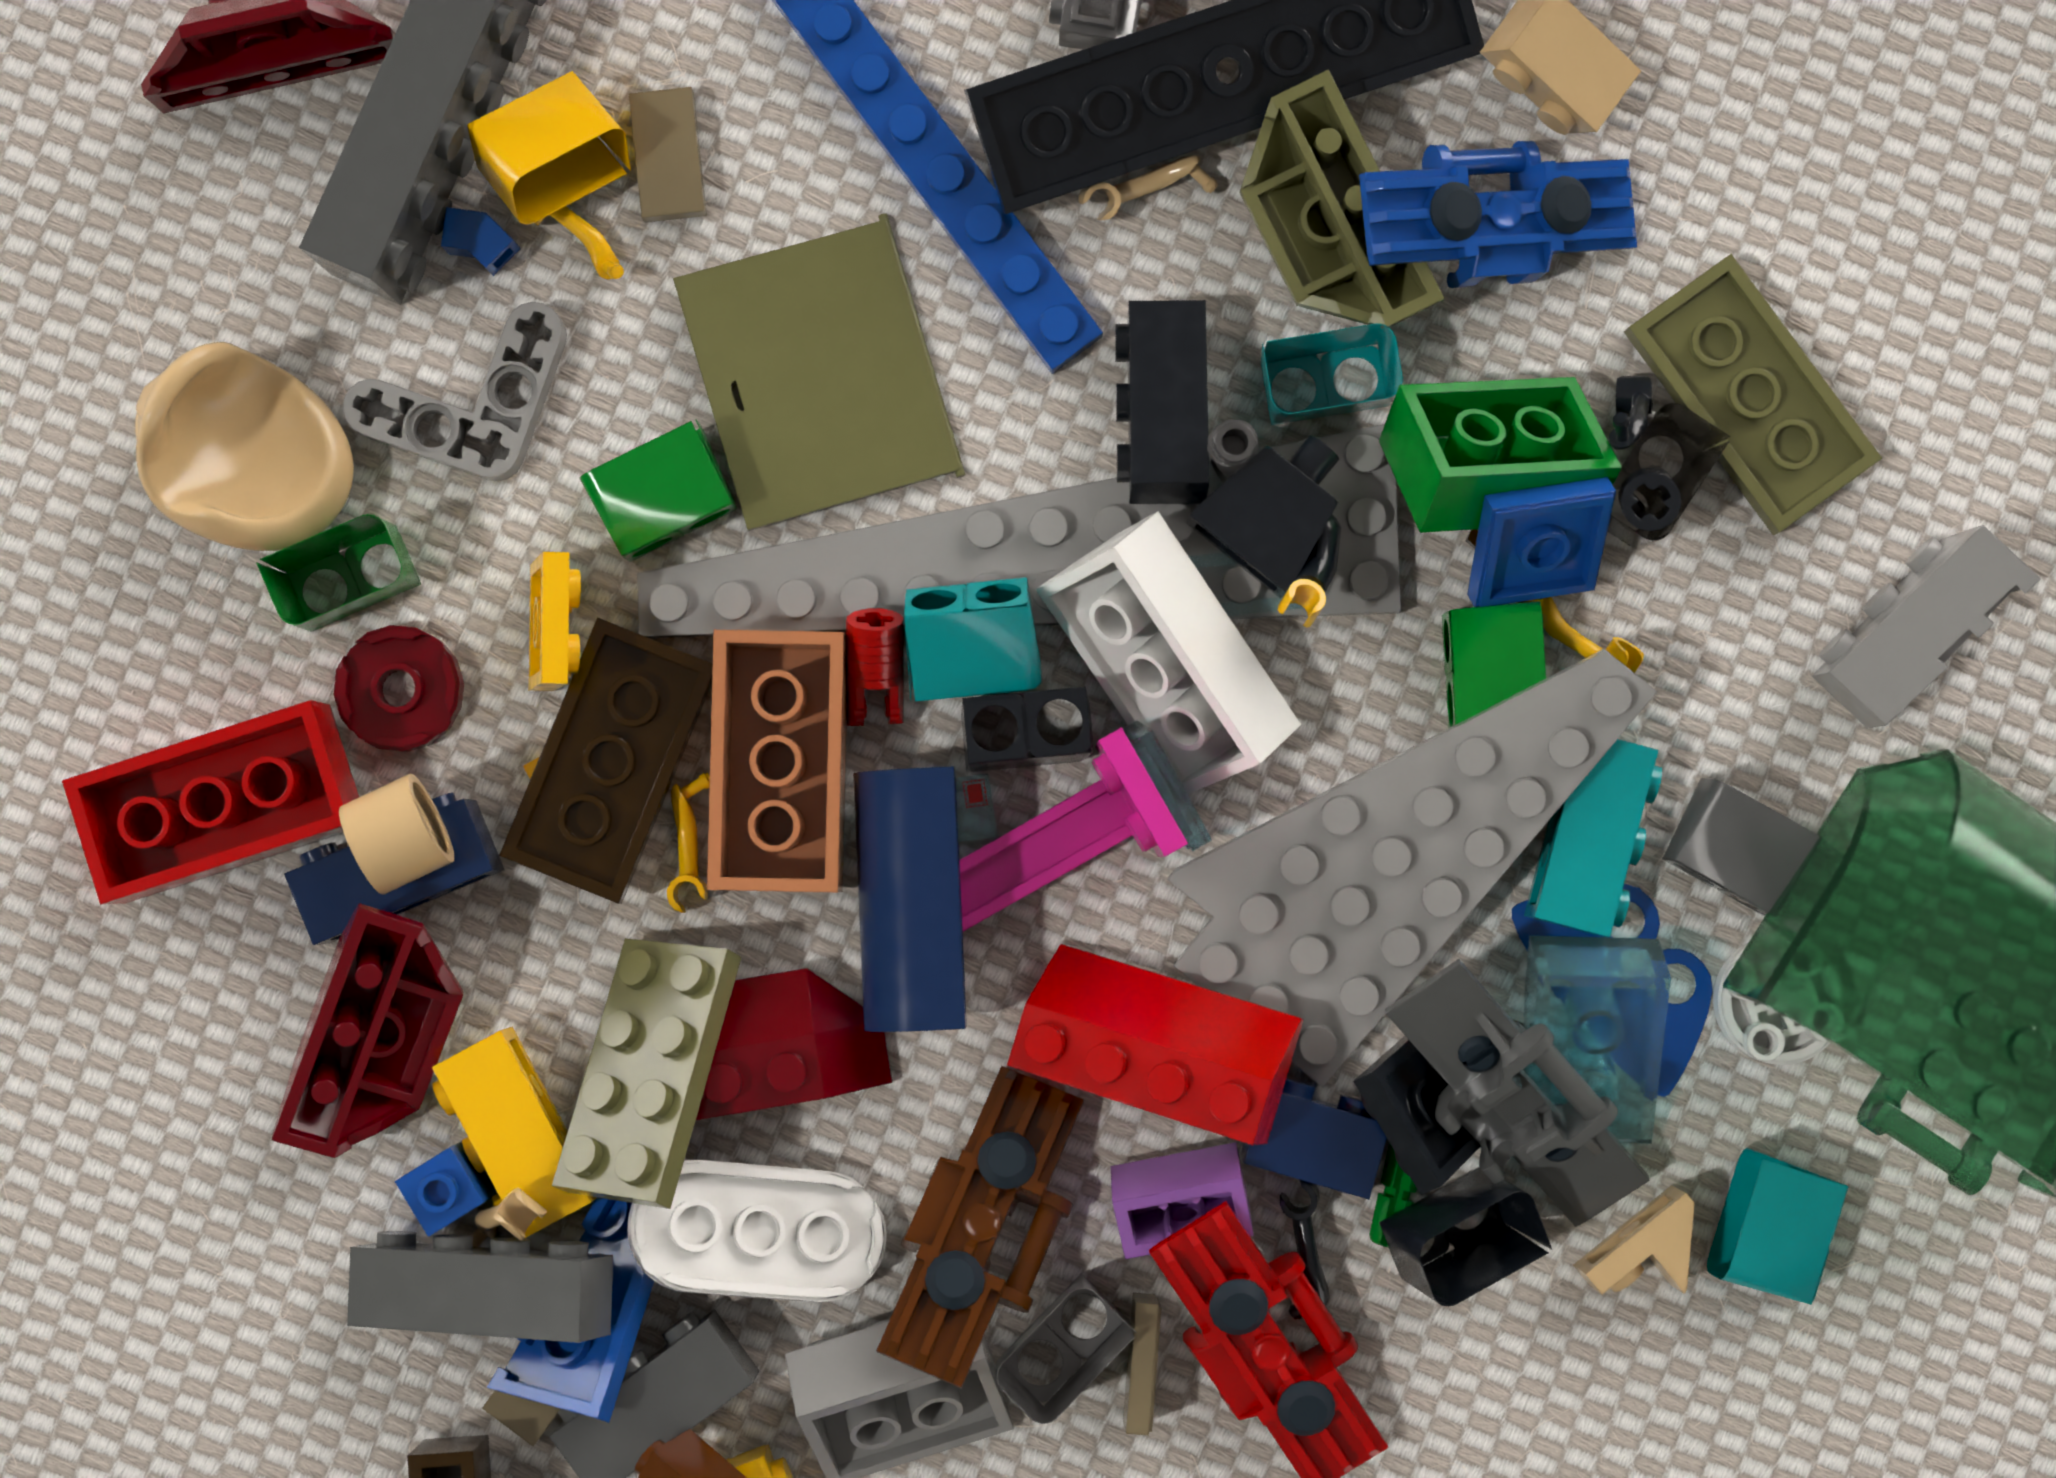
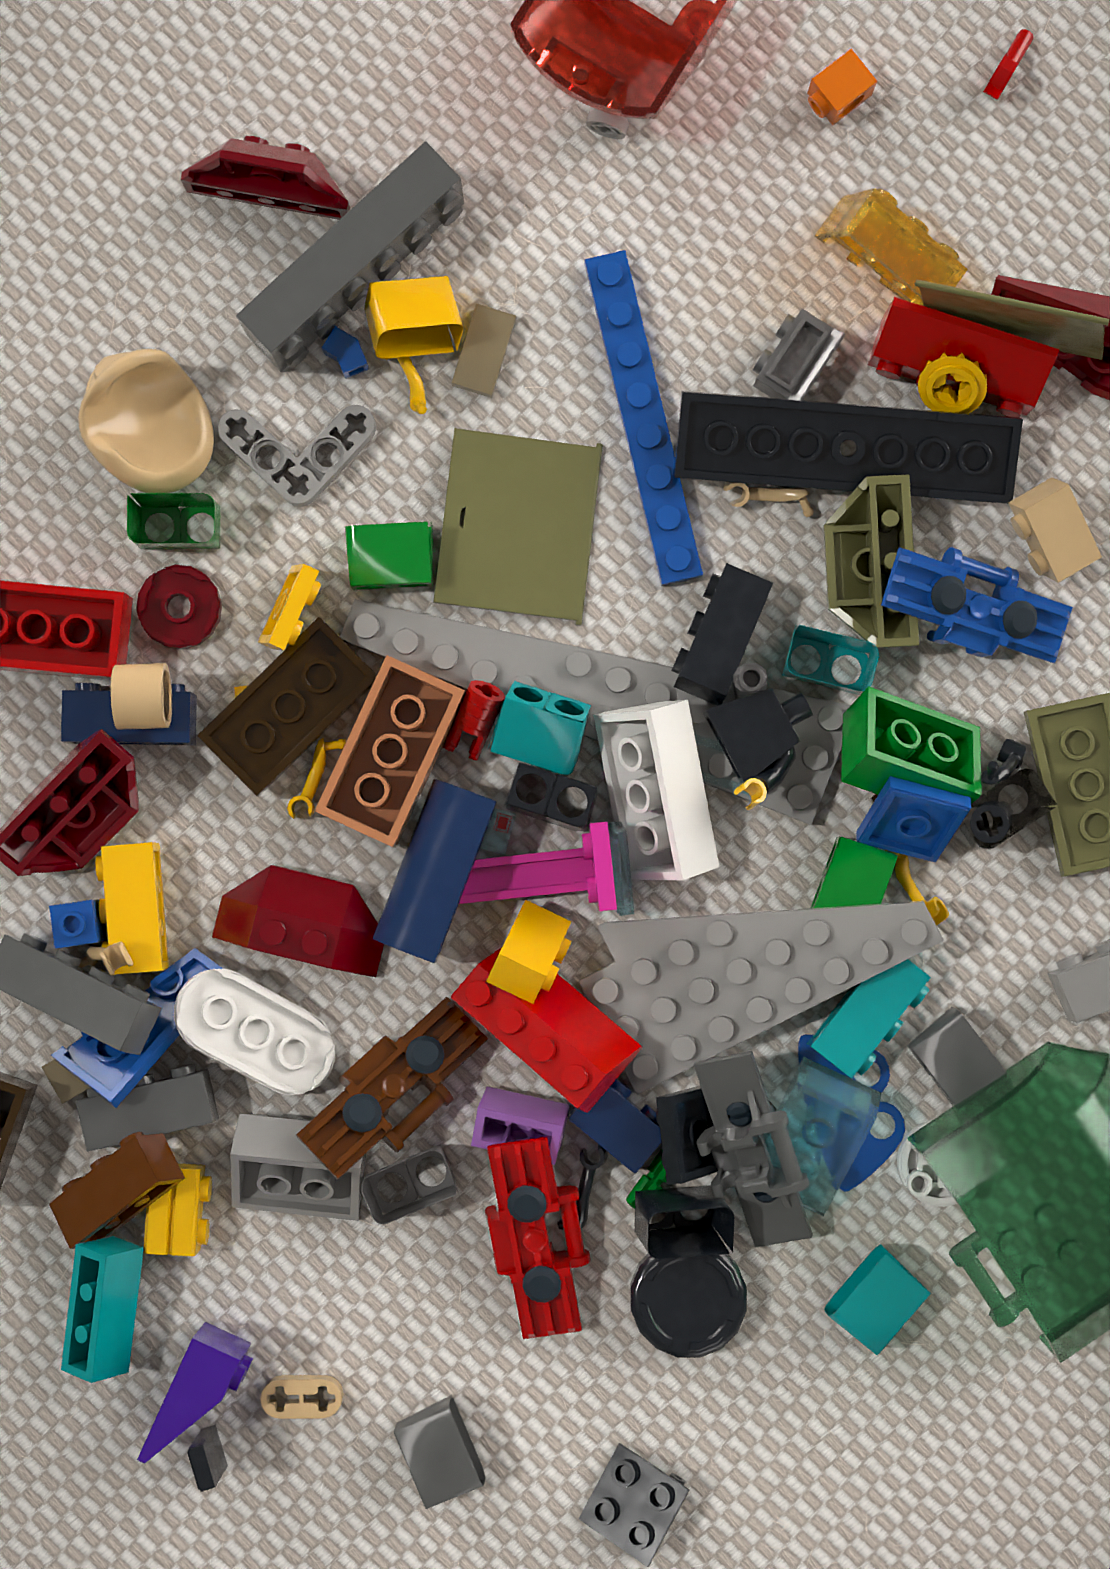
camera: 20 degrees right, 0 degrees up
plate [552,938,742,1209] -> none
dark tan tile [1123,1292,1162,1436] -> none
tan slope [1573,1185,1695,1295] -> none
none -> yellow brick [486,900,572,1004]
none -> black piece [630,1254,747,1358]

